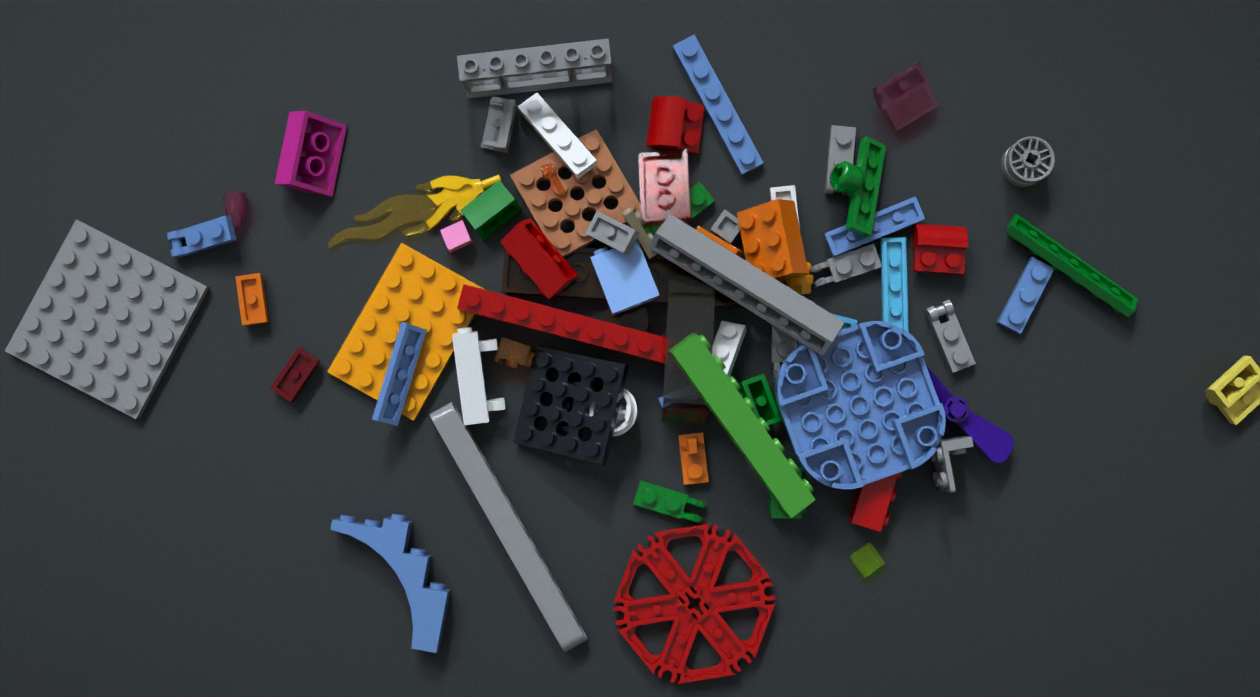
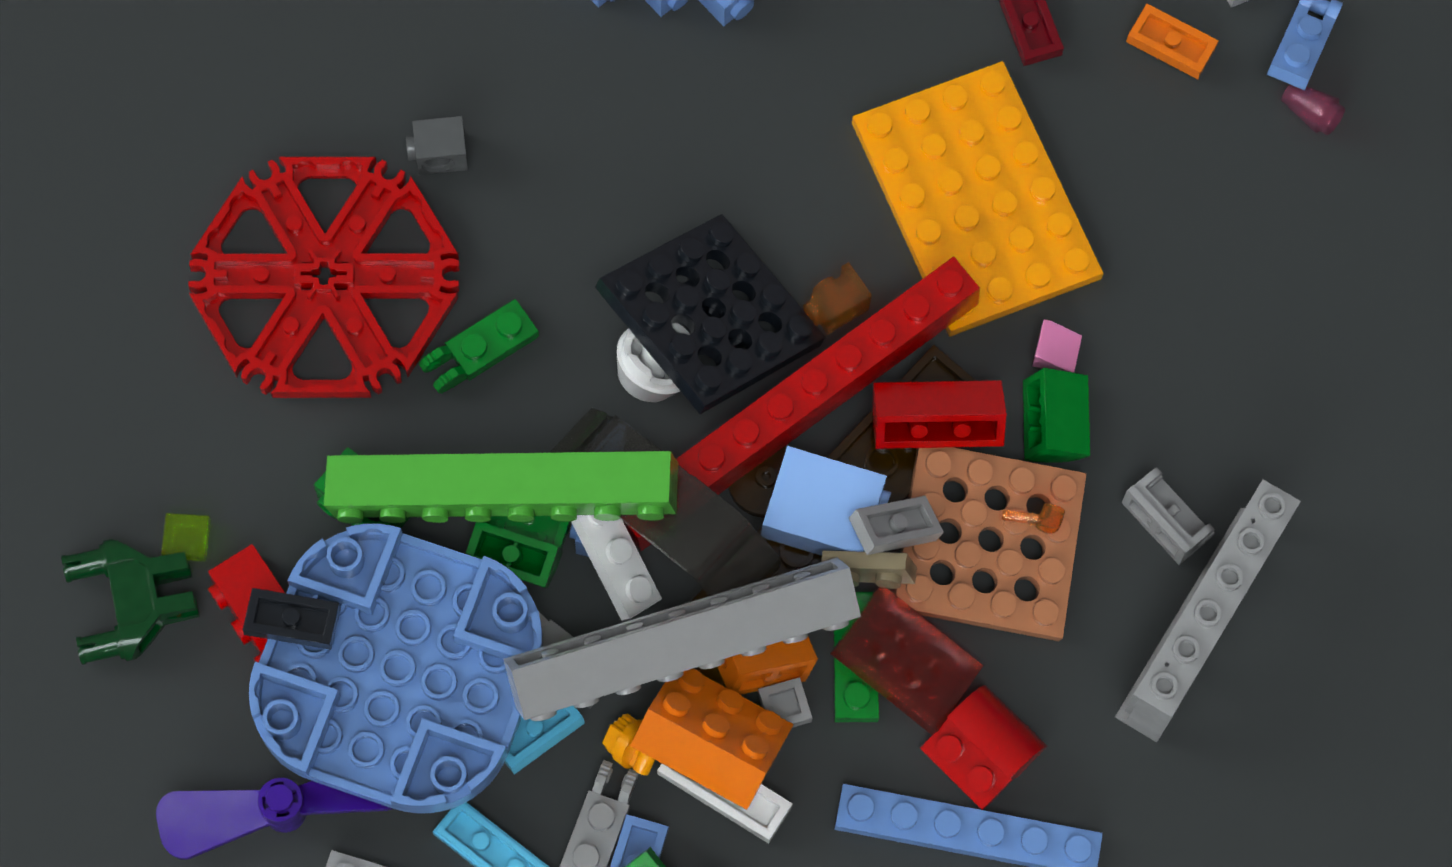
camera: 125 degrees right, 15 degrees down
dark pink slope [275,111,347,197] -> none
clear yellow piece [328,175,503,248] -> none
medium blue plate [372,322,427,426] -> none
light grey beam [430,402,587,653] -> none
white brick [452,327,506,425] -> none
white plate [518,93,598,179] -> none
orange hinge [678,432,709,485] -> none
light grey bracket [930,436,974,493] -> none
none -> dark green connector [61,539,200,665]
none -> black plate [242,588,341,650]
none -> dark grey brick [406,116,468,175]

